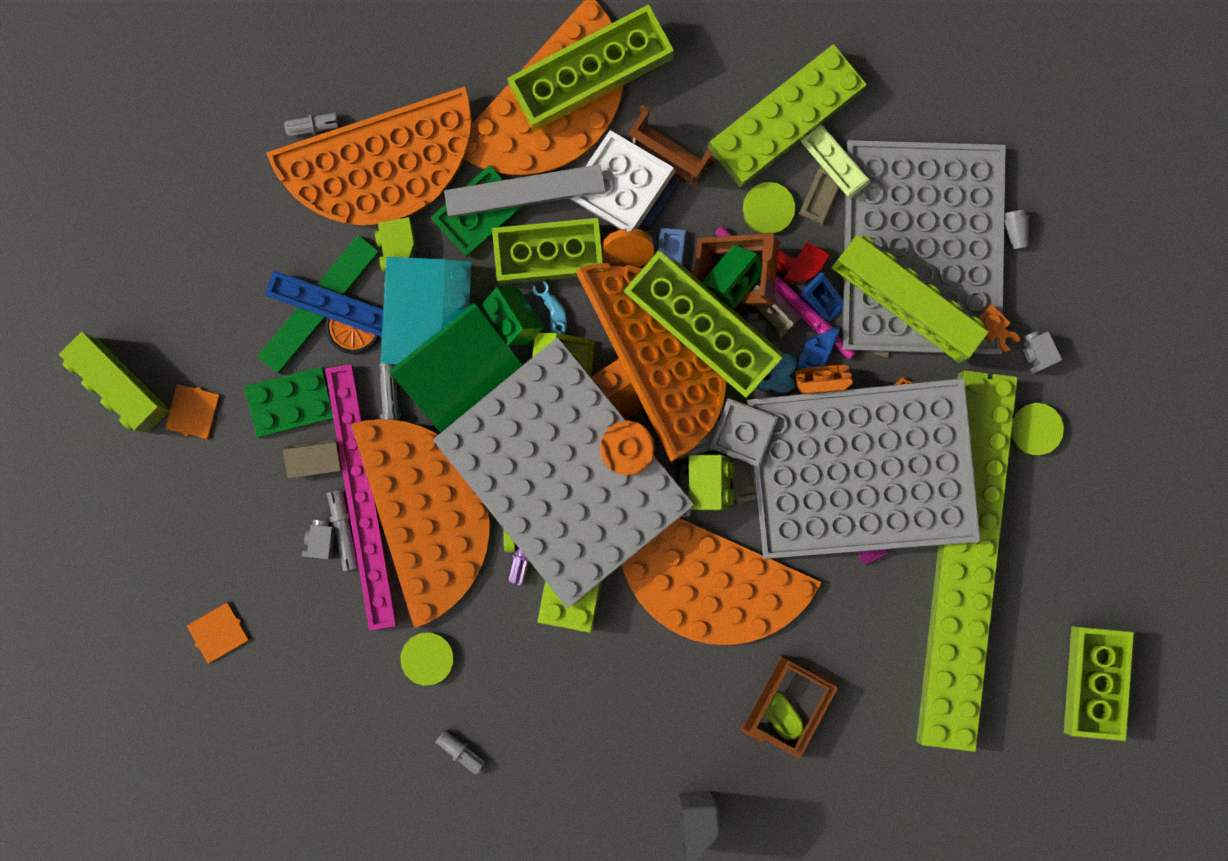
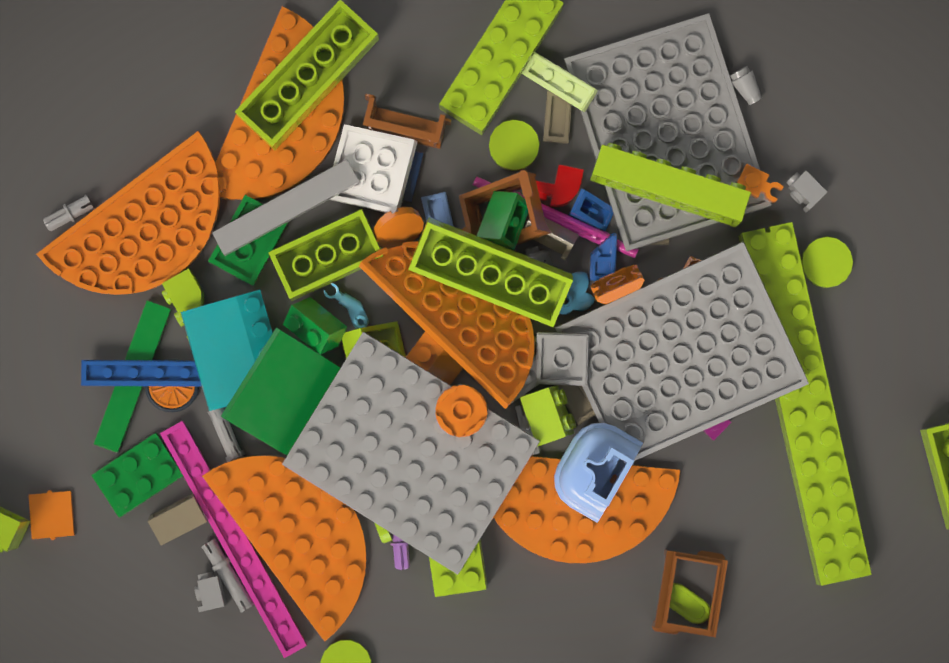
camera: 20 degrees left, 0 degrees up
none -> light blue piece [554,423,643,523]

